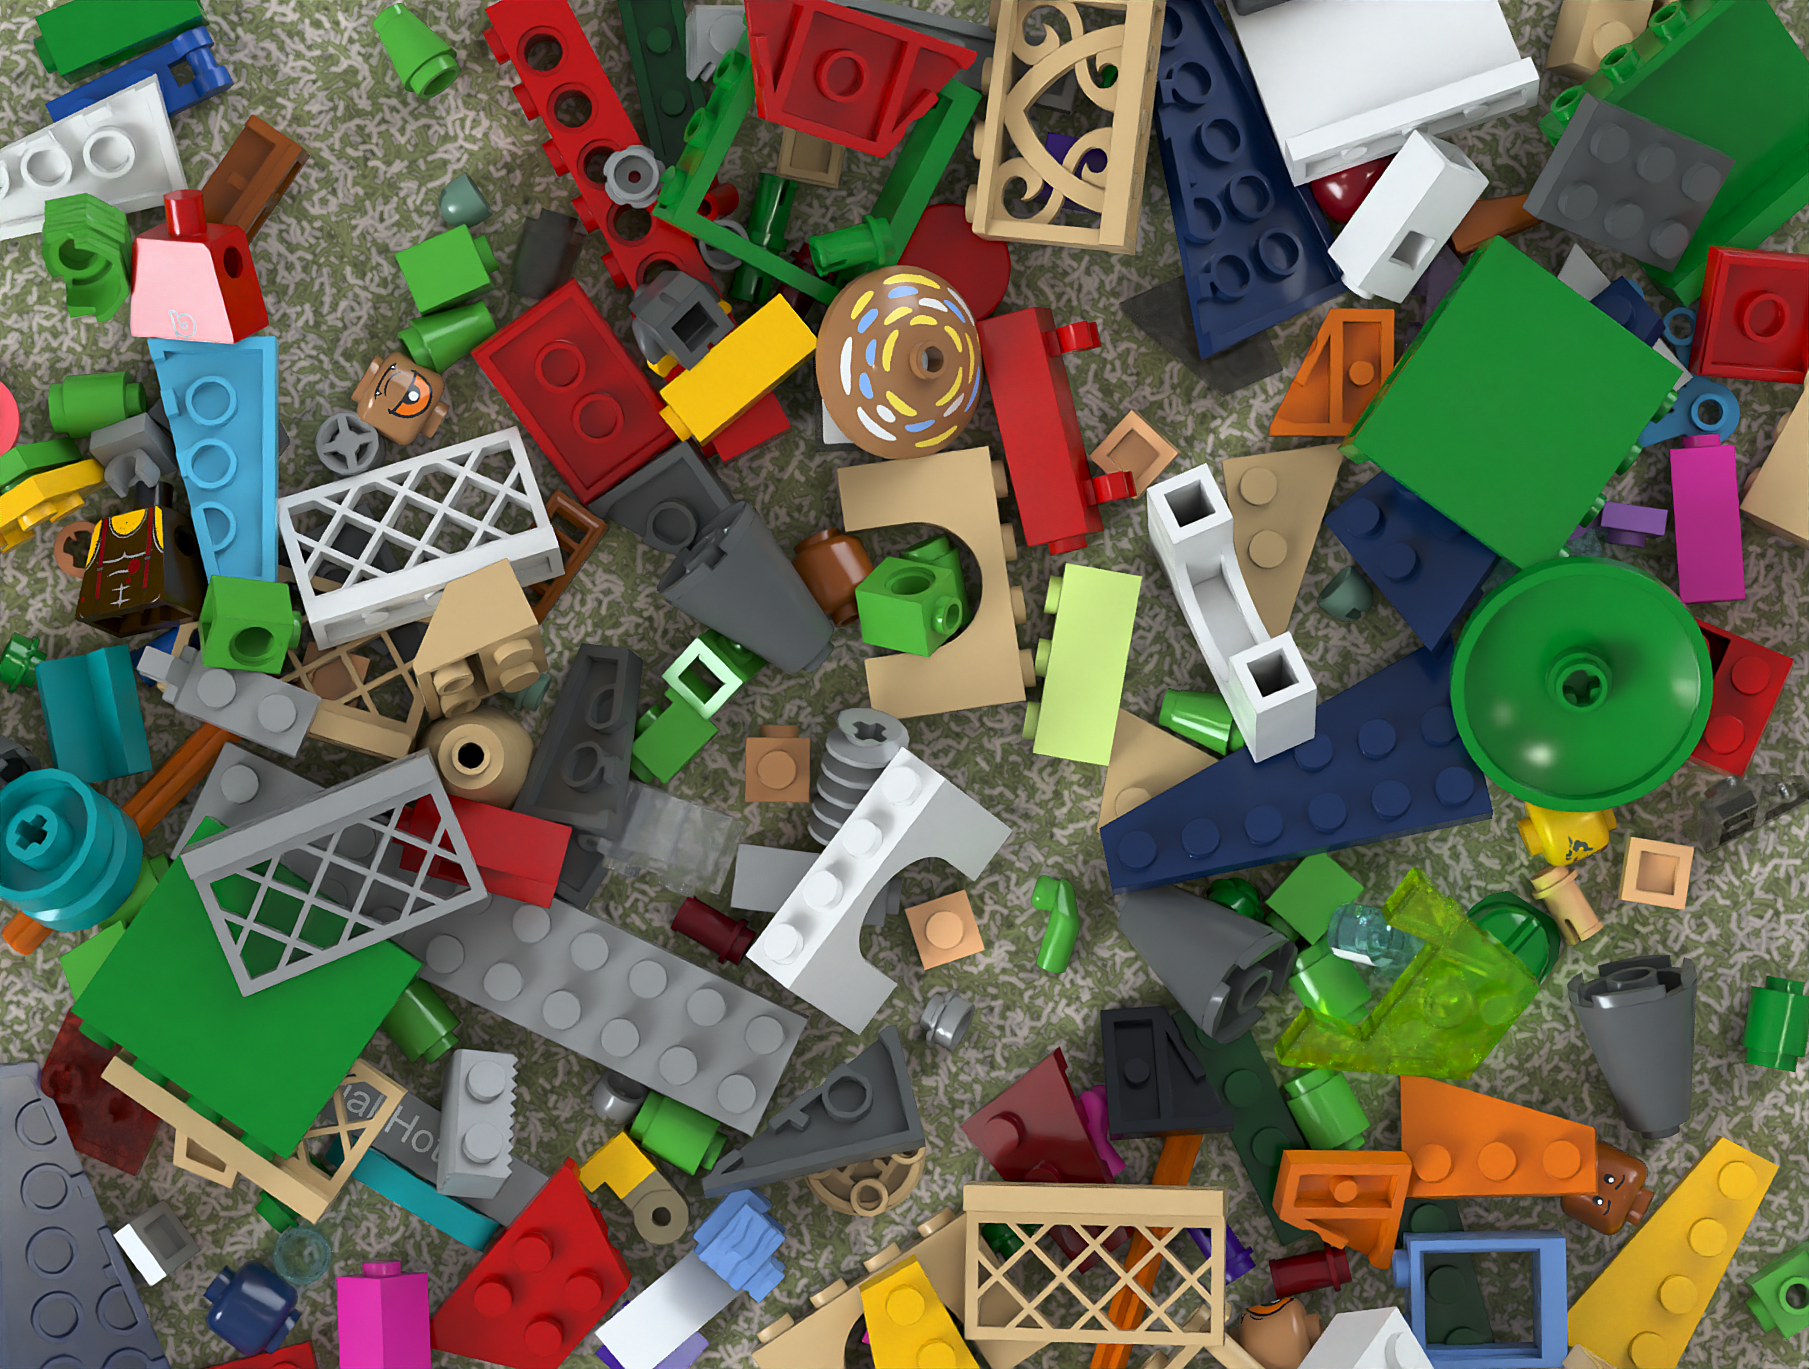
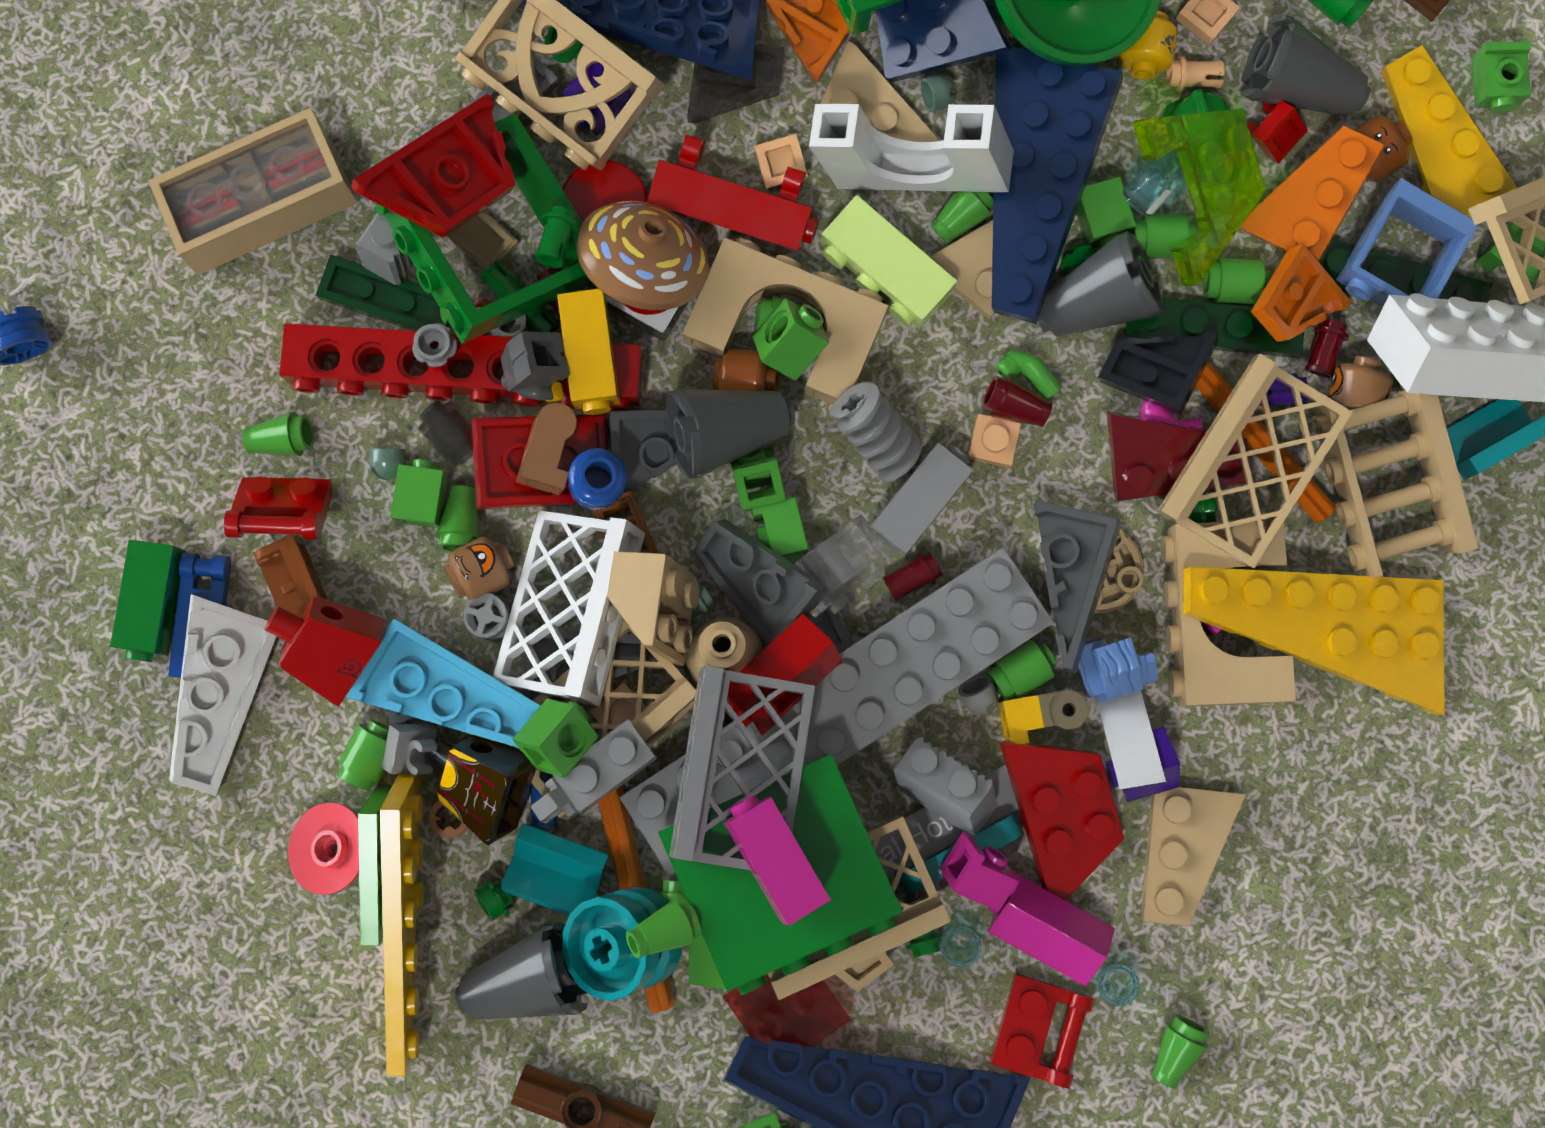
camera: 55 degrees left, 5 degrees down
bright green hair [41,193,133,322] -> none
light grey tile [113,1199,201,1287] -> none
dark blue head [203,1260,302,1356] -> none
bright green brick [381,978,462,1065] -> none
medium nougat brick [745,725,811,803] -> none
white arch [746,746,1013,1035] -> none
light grey plate [920,989,975,1051] -> none
none -> red plate [224,476,333,540]
none -> medium nougat leg [516,402,577,496]
none -> blue head [567,448,627,510]
none -> bright green cone [626,900,701,958]
none -> dark pink brick [723,794,831,926]
none -> dark pink brick [940,831,1019,911]
none -> dark red cone [982,376,1052,427]
none -> red tile [1246,100,1308,164]

